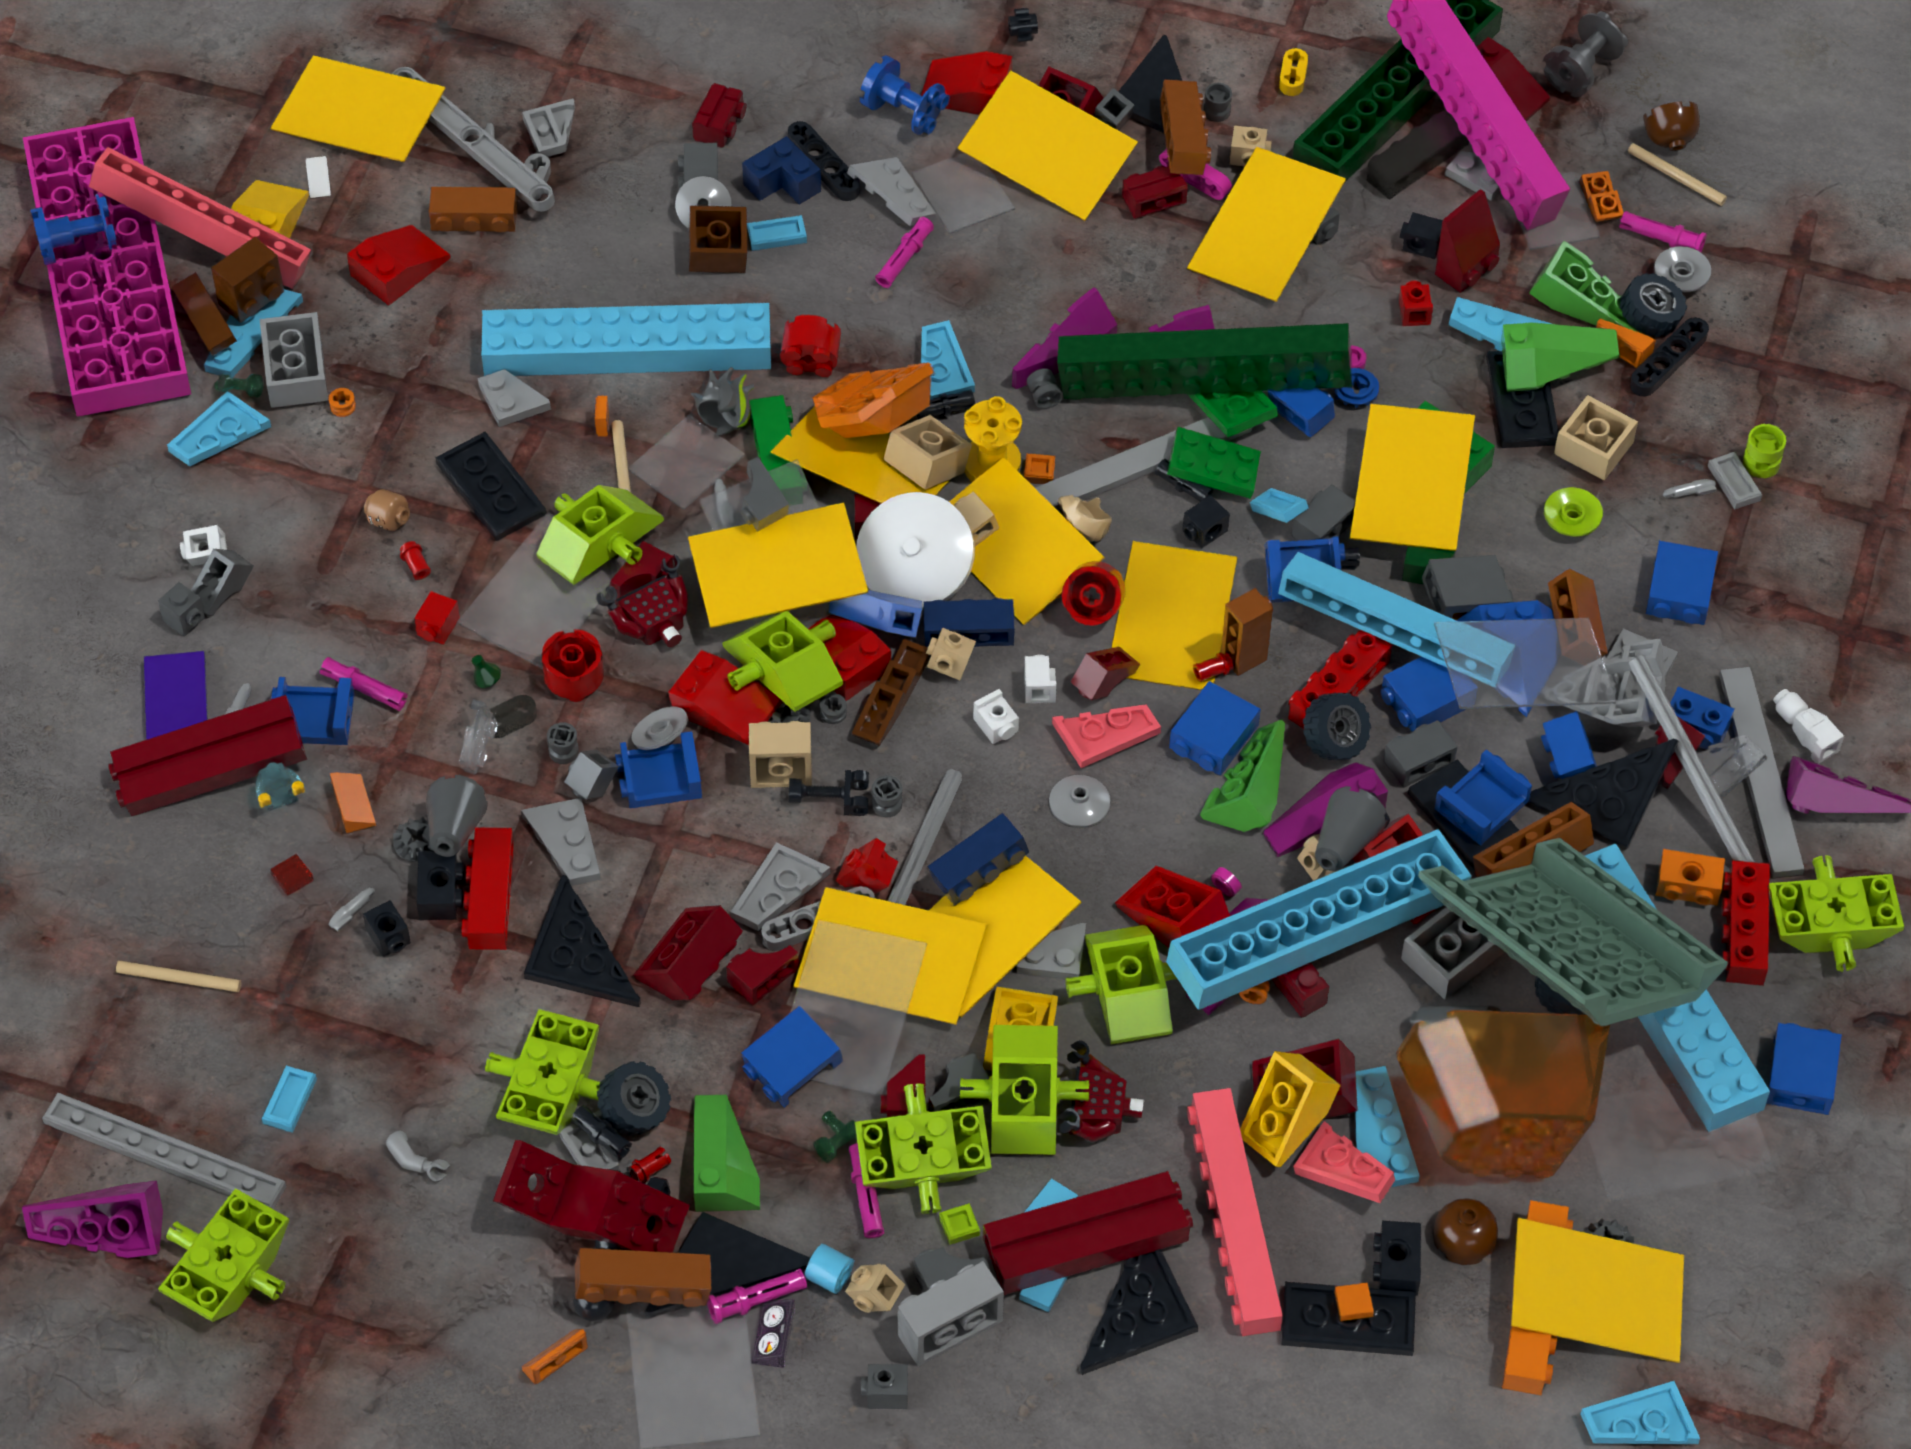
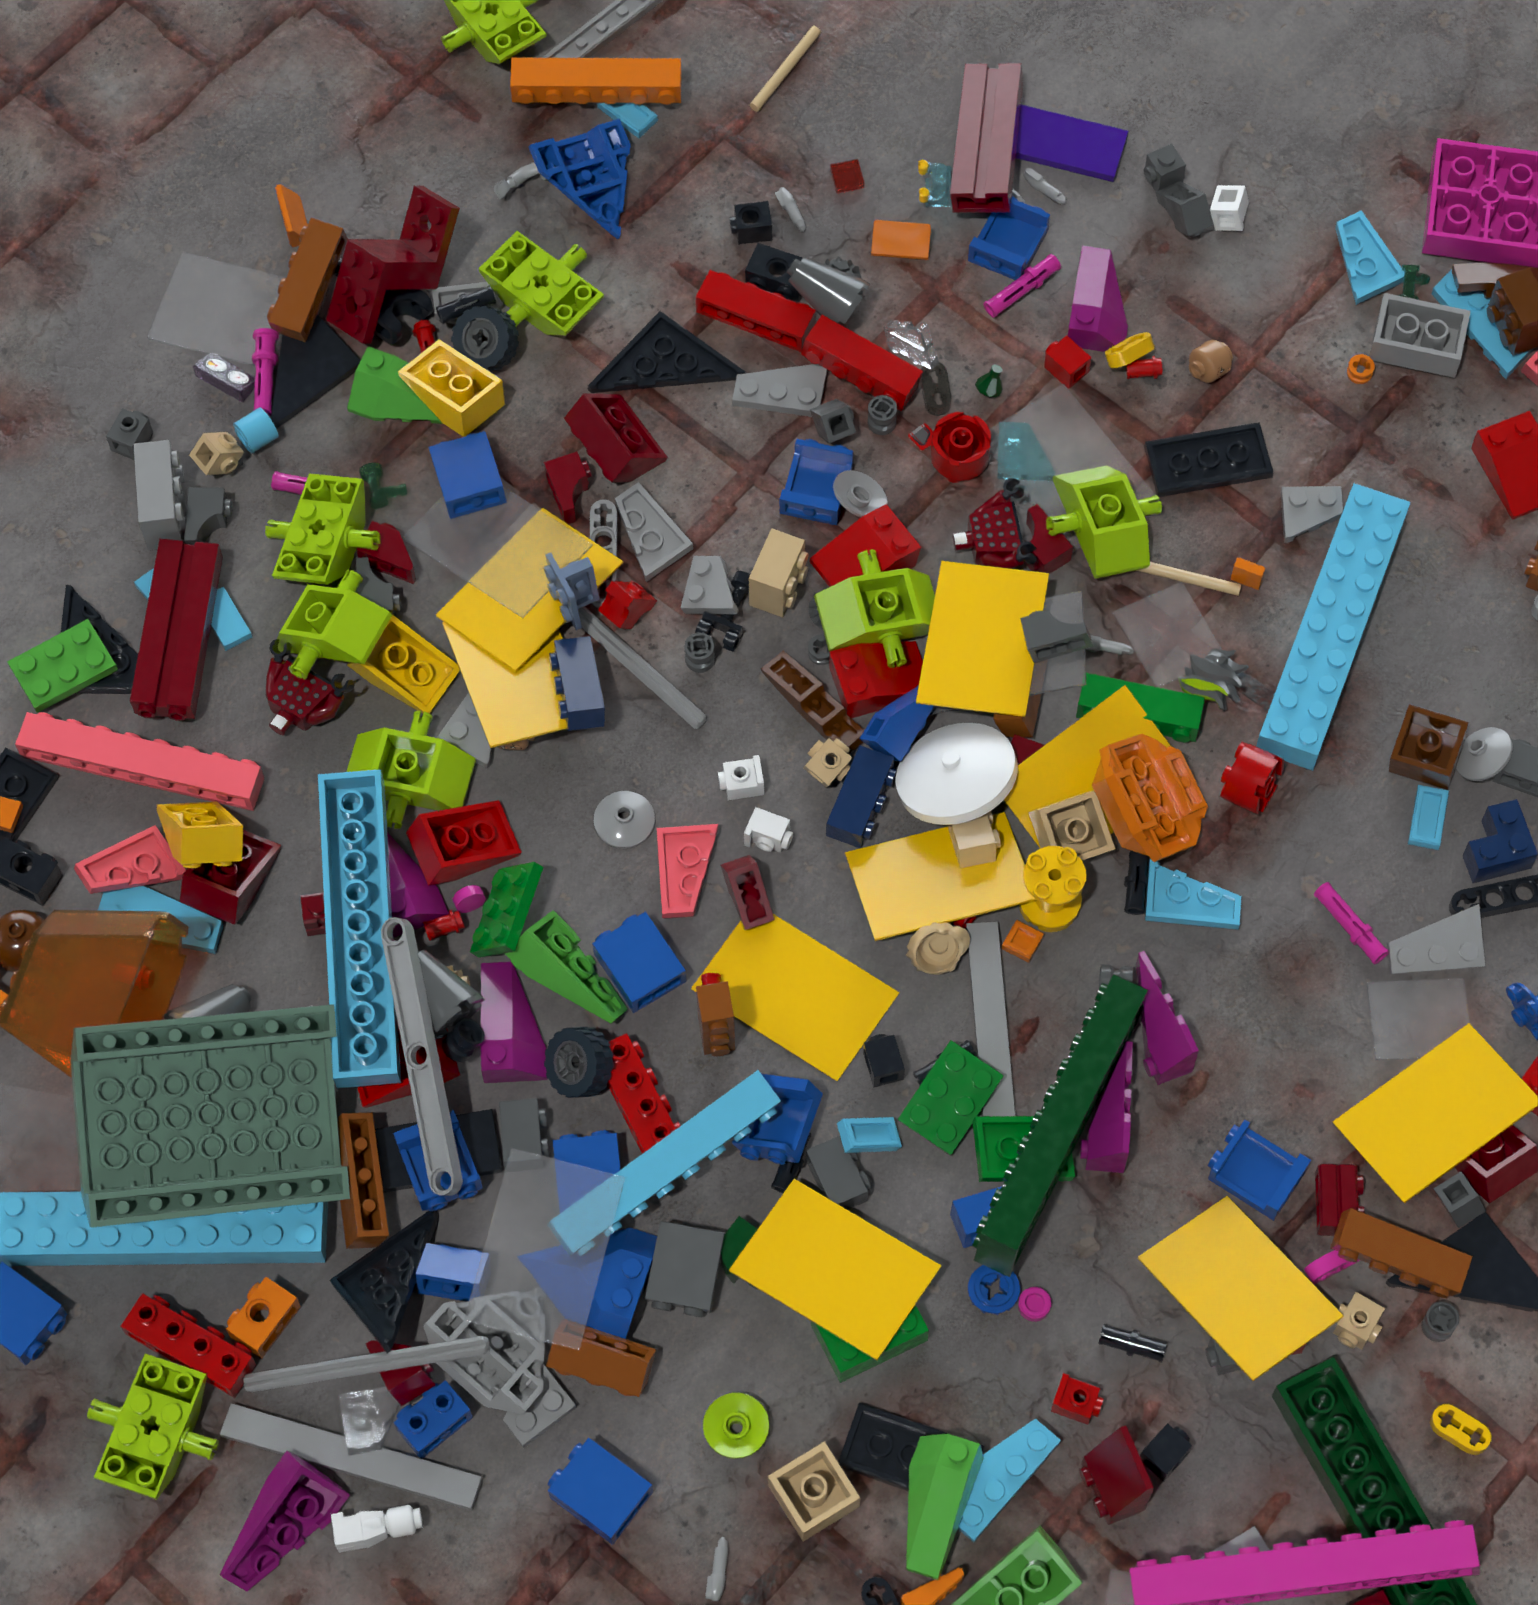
camera: 115 degrees right, 10 degrees up
lime tile [939,1203,980,1245] -> none
red brick [1062,561,1125,626] -> none
clear smoke brick [1366,109,1469,200] -> none
none -> bright green plate [7,619,118,713]
none -> light grey beam [381,917,462,1196]
none -> yellow slope [398,339,505,437]
none -> red pin [423,910,465,940]
none -> green plate [470,862,544,958]
none -> orange brick [510,58,682,104]
none -> blue wedge [528,119,631,239]
none -> sand blue bracket [543,552,600,631]
none -> light grey wing [681,556,738,614]
none -> red brick [801,315,923,411]
none -> sticker [908,423,933,451]
none -> clear light blue wing [997,422,1055,481]
none -> magenta wedge [1068,246,1128,352]
none -> black pin [1098,1324,1168,1363]
none -> yellow beam [1105,332,1155,368]
none -> blue panel [1208,1120,1311,1221]

